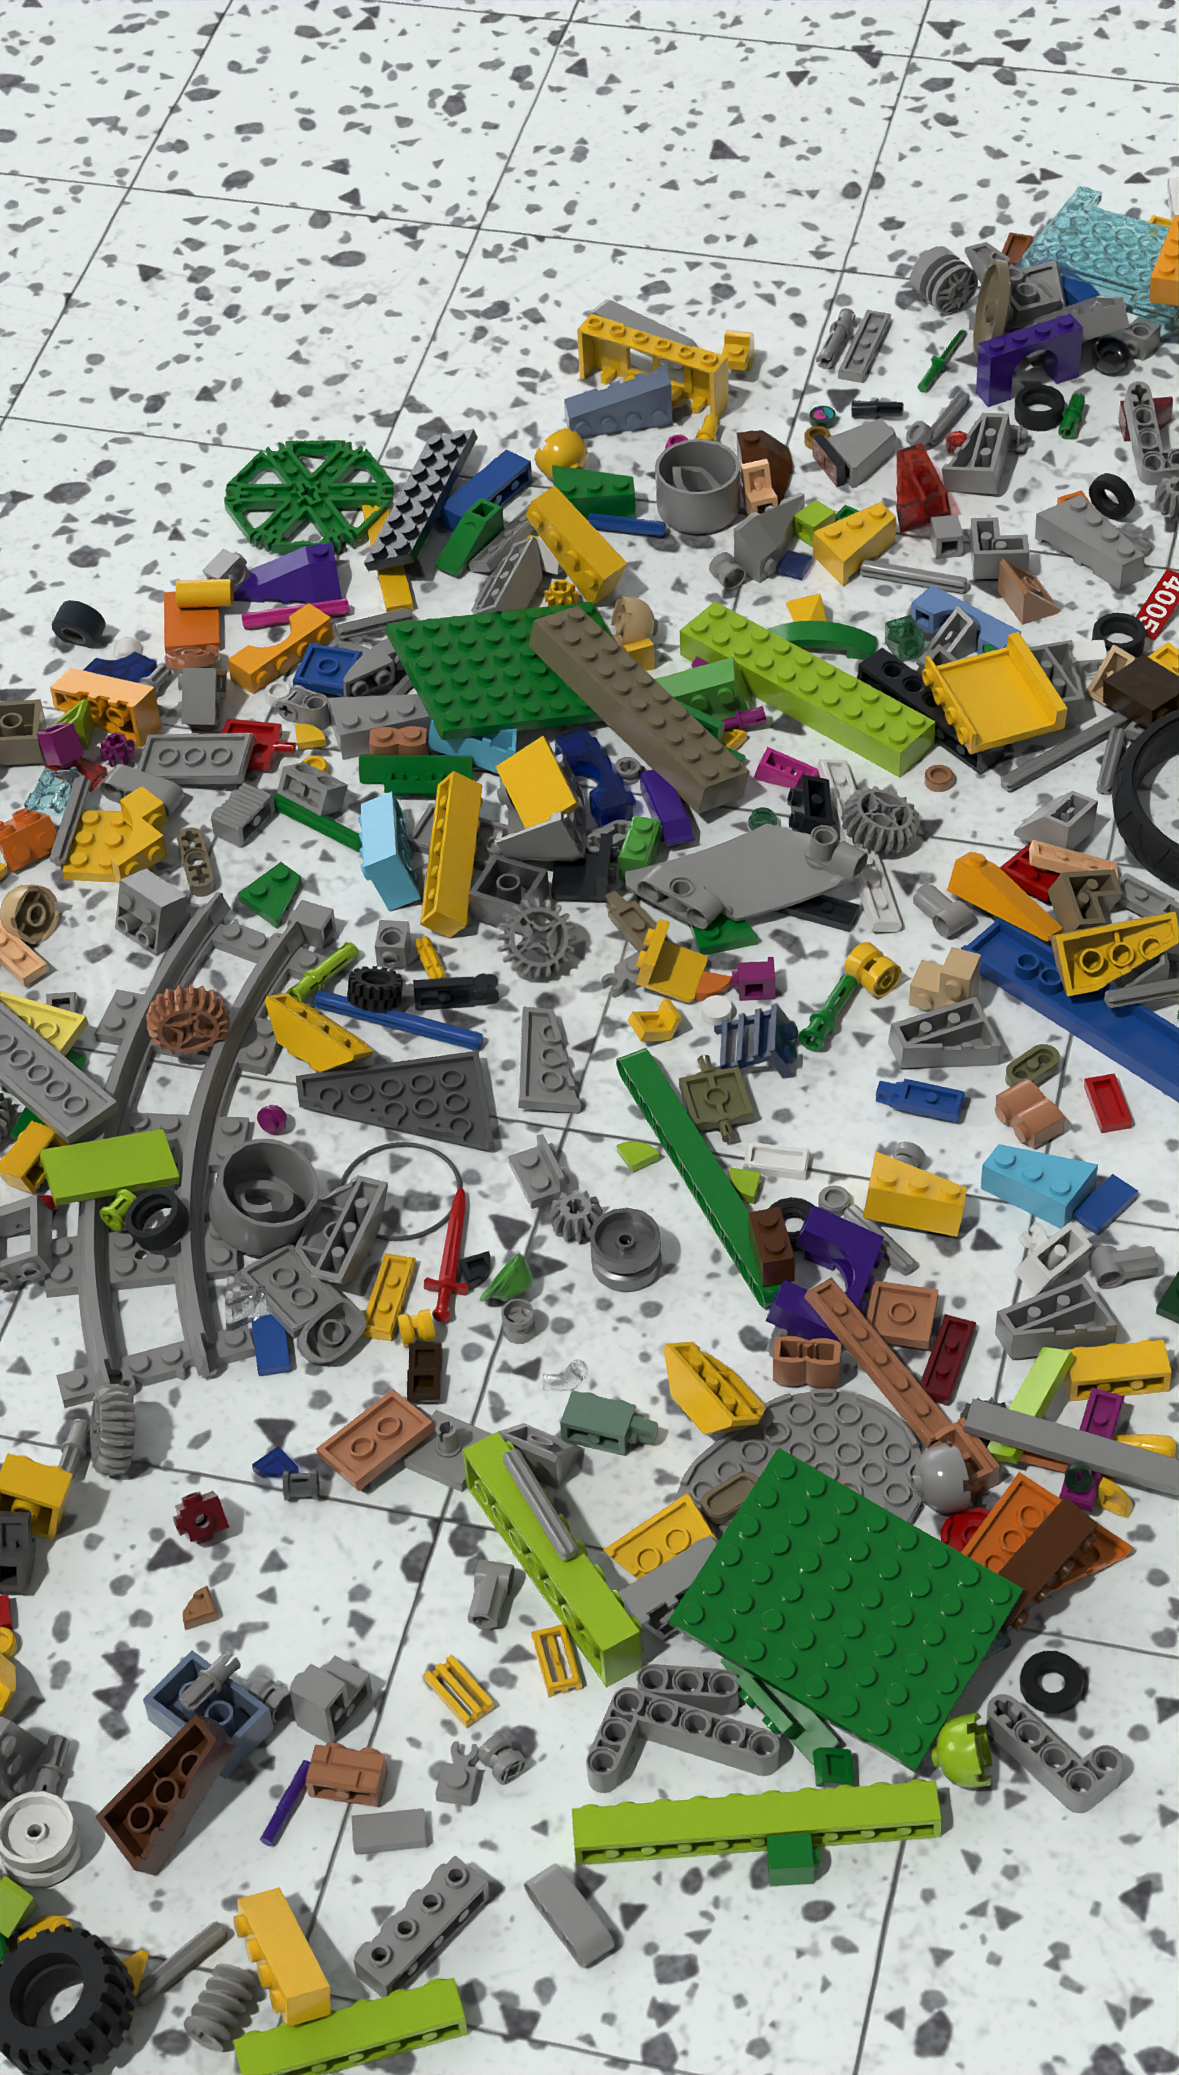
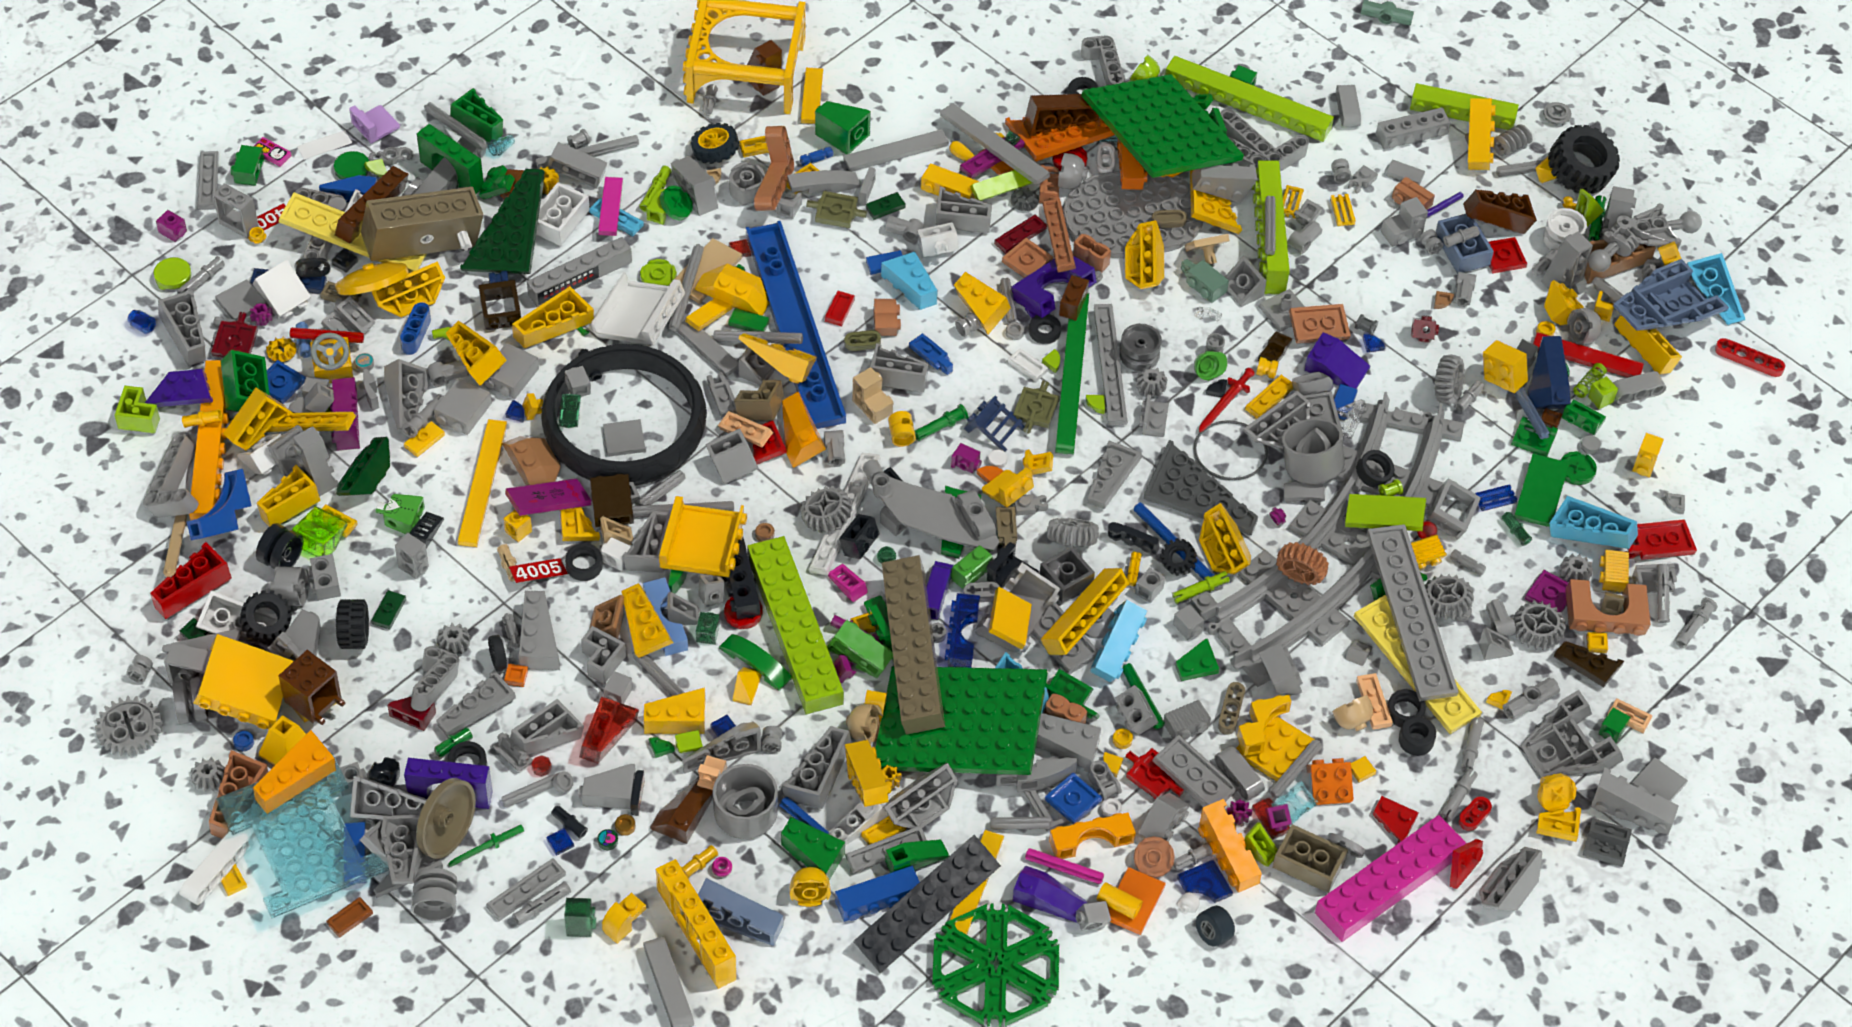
camera: 155 degrees left, 5 degrees up
none -> light grey wing [436,670,516,737]
none -> clear blue tile [546,828,574,856]
none -> clear green brick [564,898,597,937]
none -> yellow wing [621,583,674,658]
none -> light grey wedge [782,726,852,809]
none -> light grey plate [1094,304,1127,425]
none -> tan tile [1185,234,1230,265]
none -> light grey bracket [1294,199,1323,226]
none -> dark purple slope [1304,332,1370,389]
none -> light grey piece [1455,272,1477,307]
none -> red tile [1489,237,1527,274]

